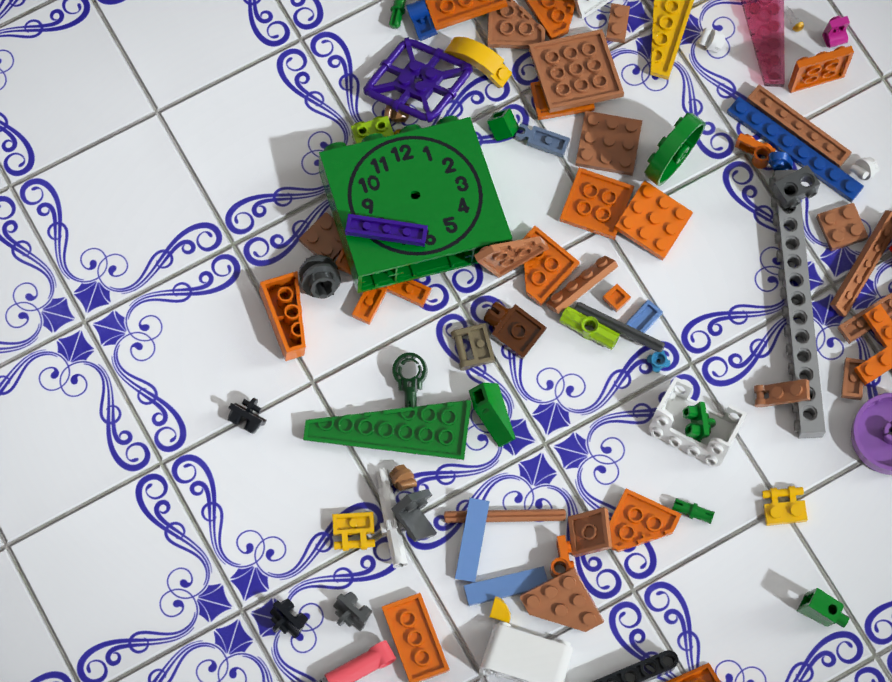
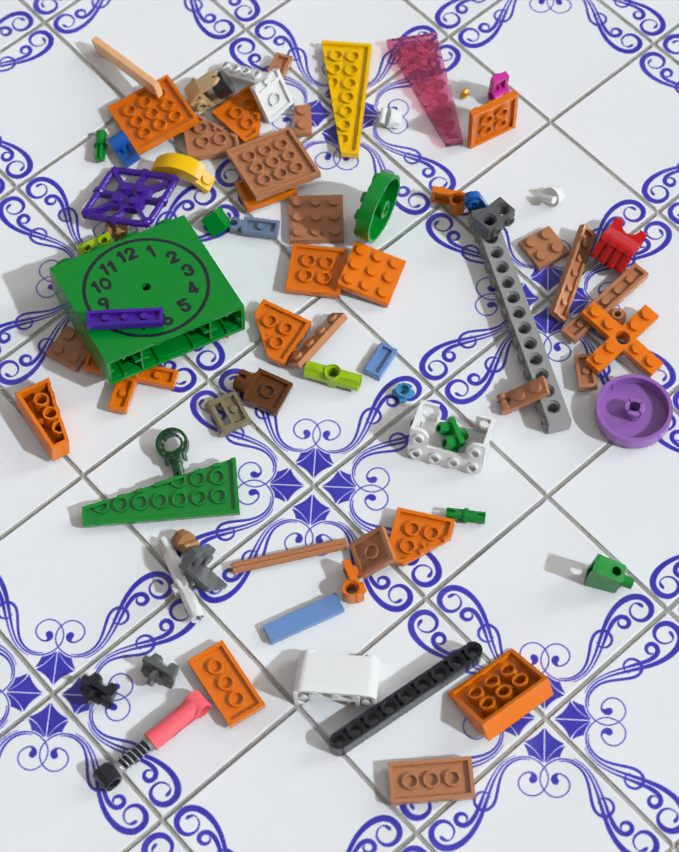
camera: 10 degrees left, 10 degrees down
black hips [227,398,267,434] -> none
dark grey piece [299,255,341,299] -> none
yellow plate [332,512,375,551] -> none
medium blue tile [455,498,490,583] -> none
green slope [469,383,516,447] -> none
nougat plate [474,236,549,278] -> none
yellow tile [490,596,511,623] -> none
nougat plate [519,567,604,632] -> none
dark grey axle [574,302,665,352] -> none
orange plate [603,284,631,312] -> none
blue plate [727,97,864,203] -> none
nougat plate [747,84,852,168] -> none
yellow plate [762,486,808,526] -> none

